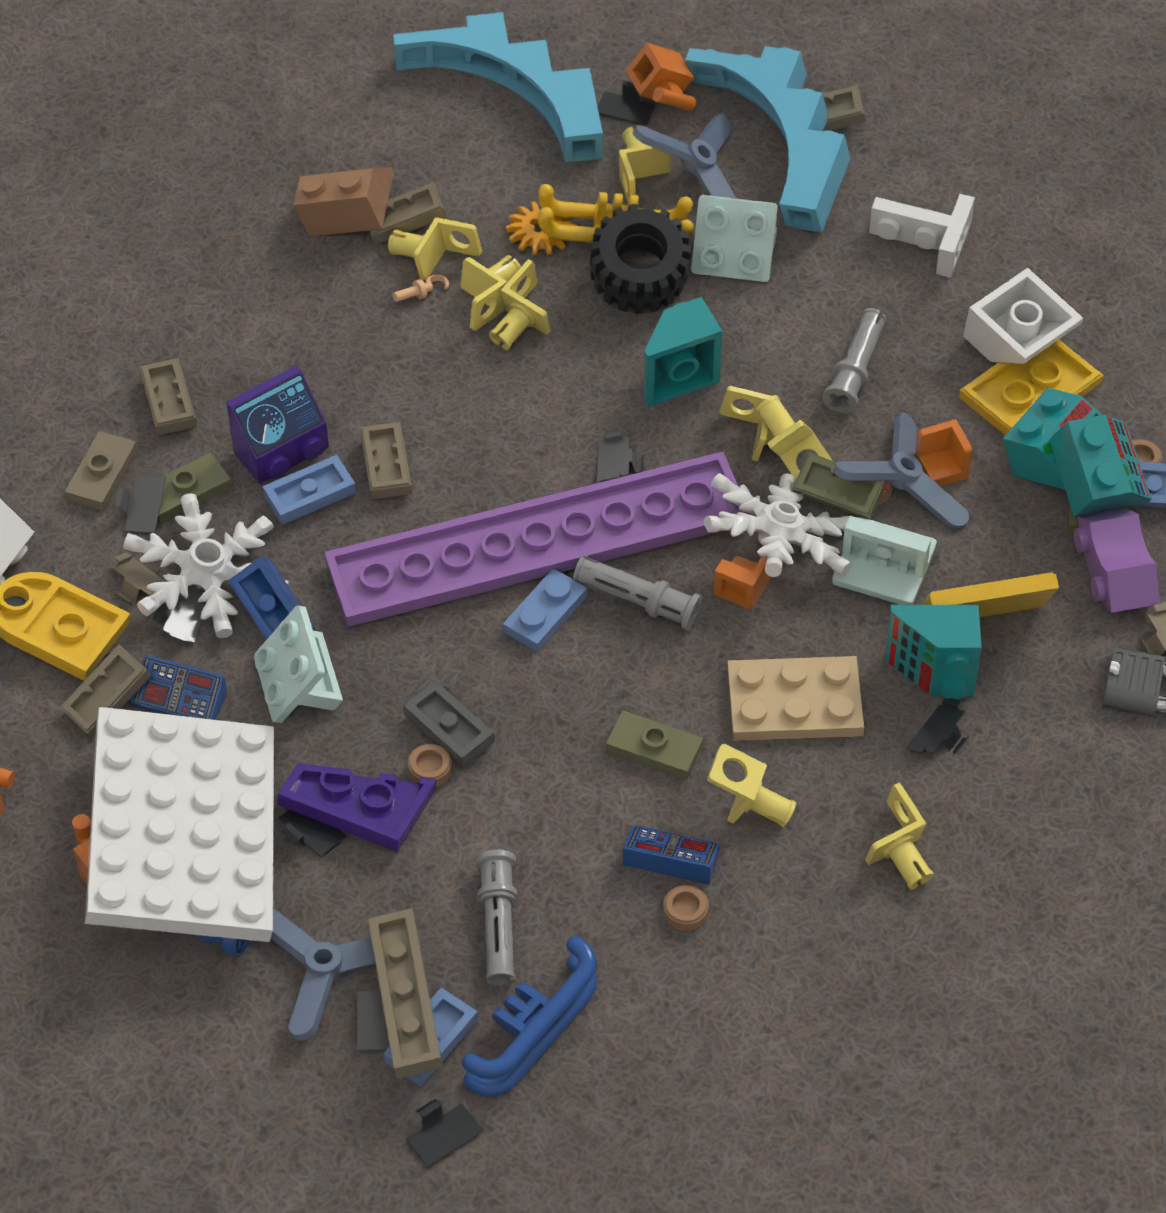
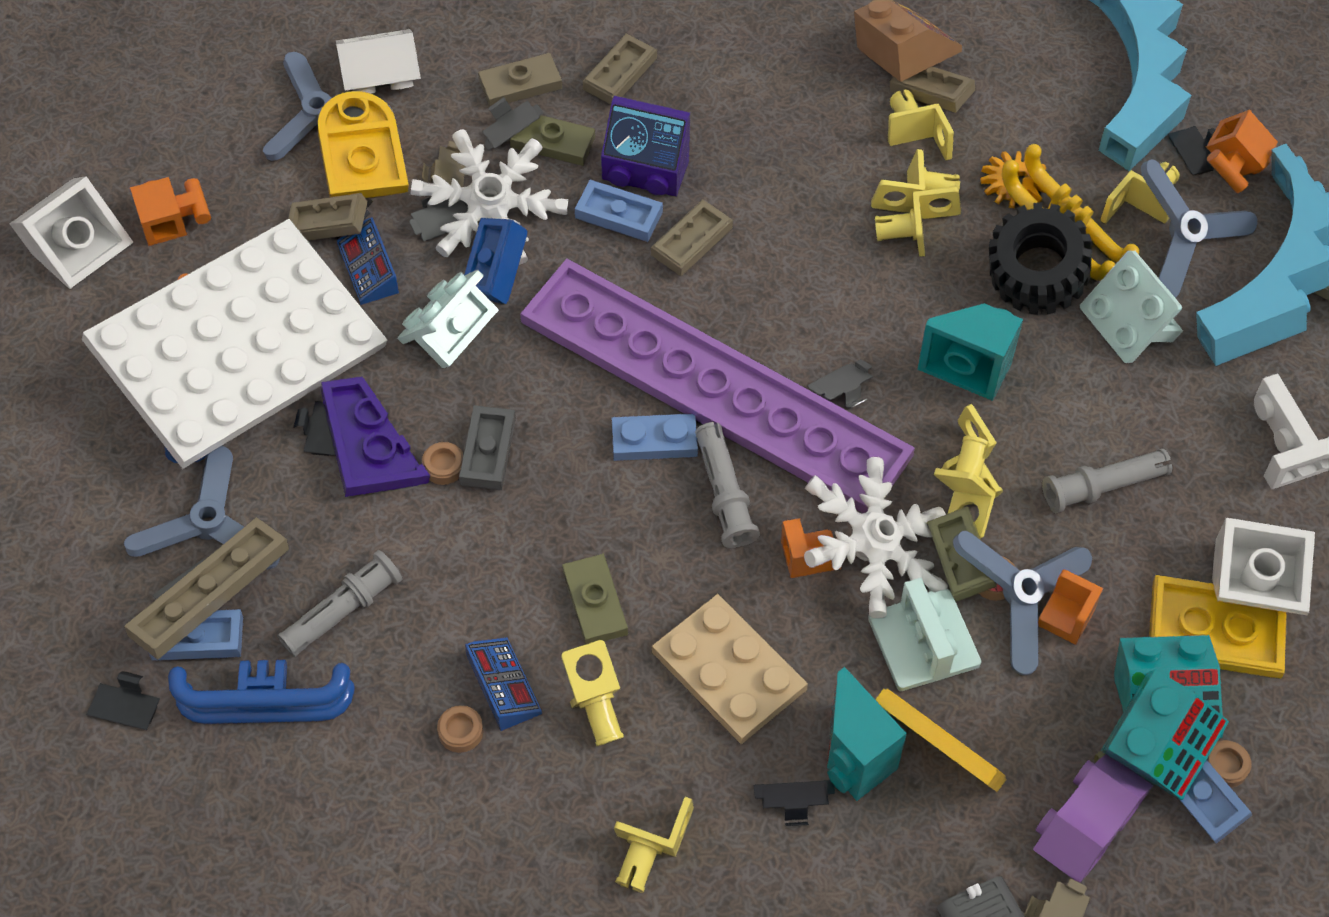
camera: 50 degrees right, 5 degrees up
light nougat hand [392,274,449,302] -> none

